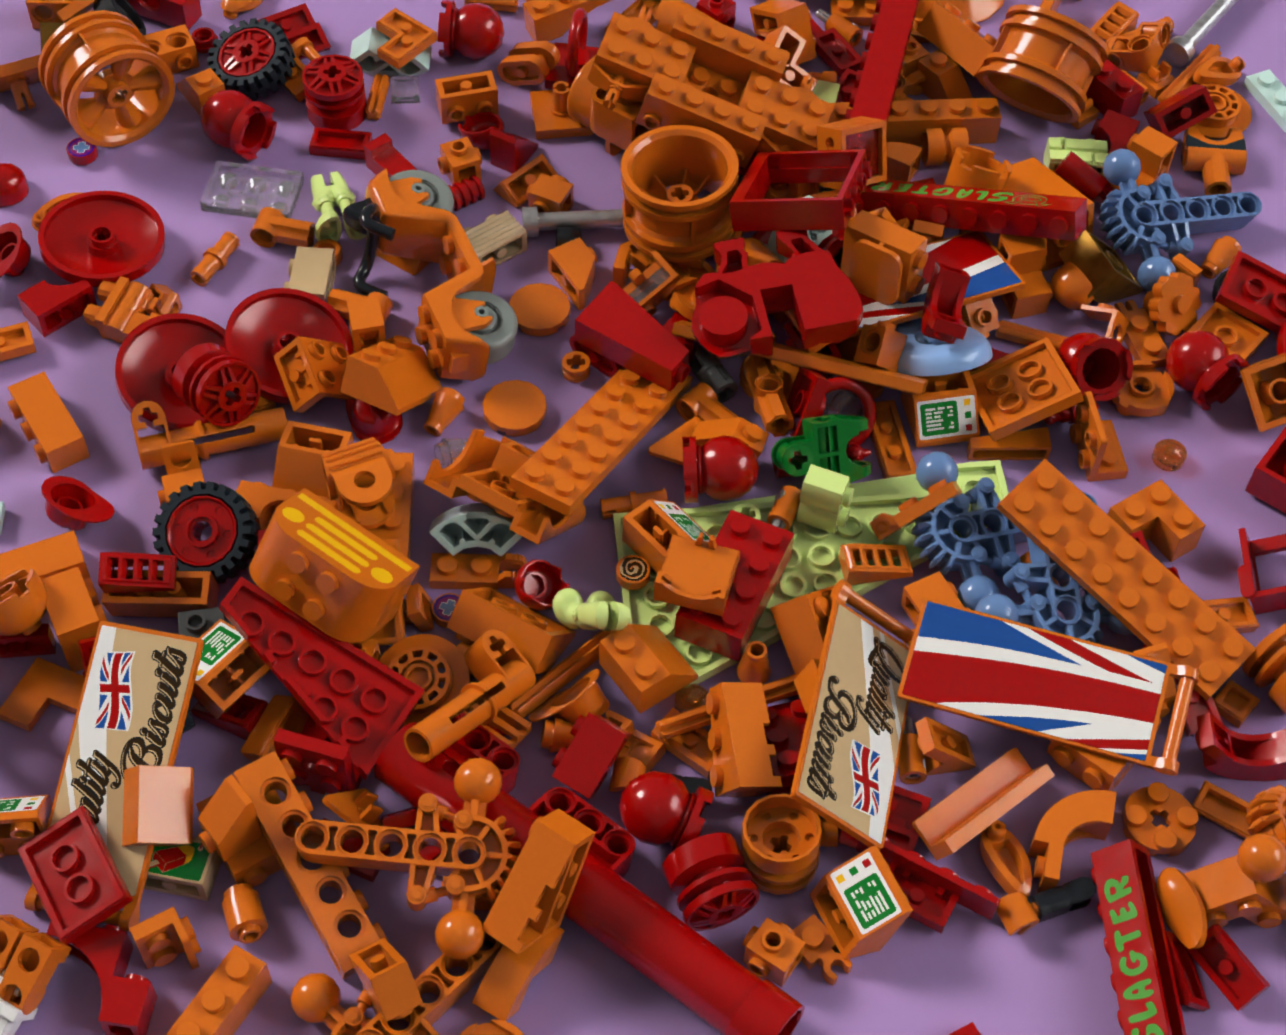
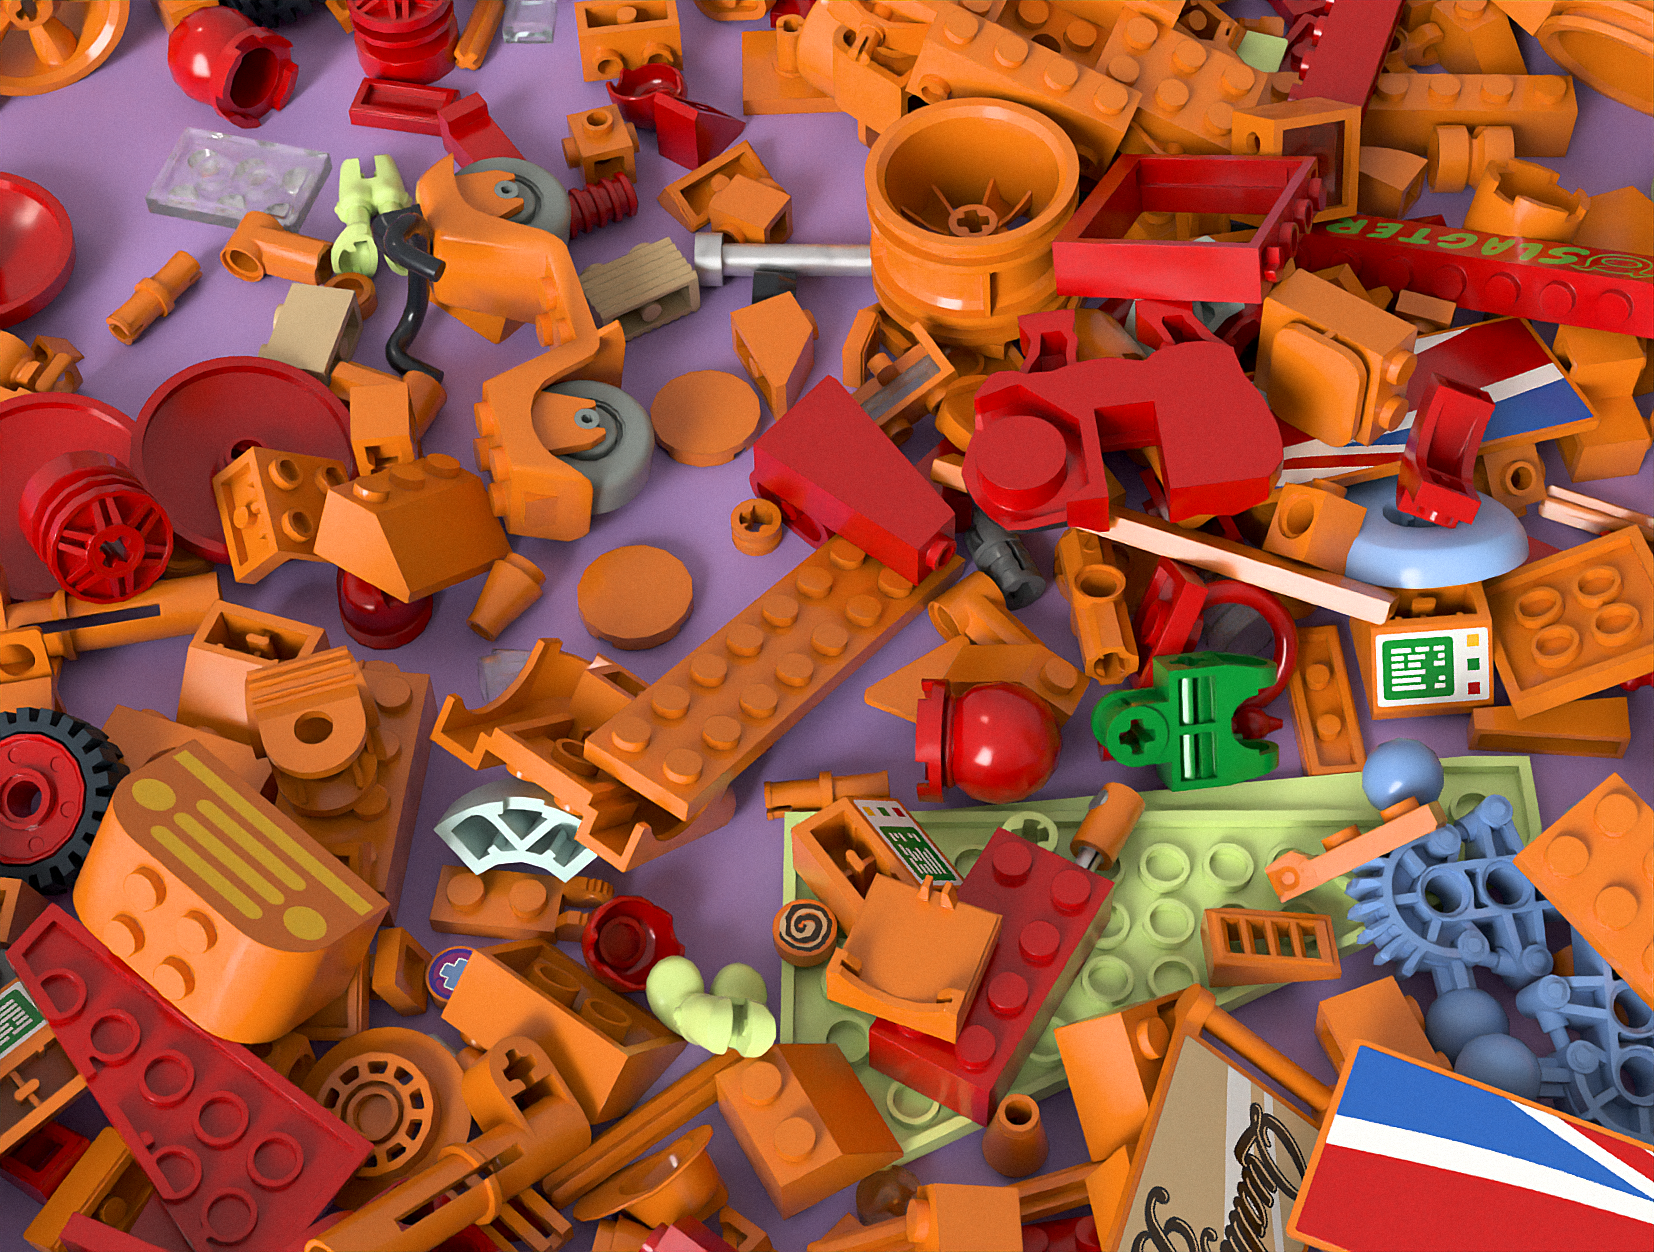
camera: 10 degrees right, 0 degrees up
yellowish green brick [797,464,854,534] -> none

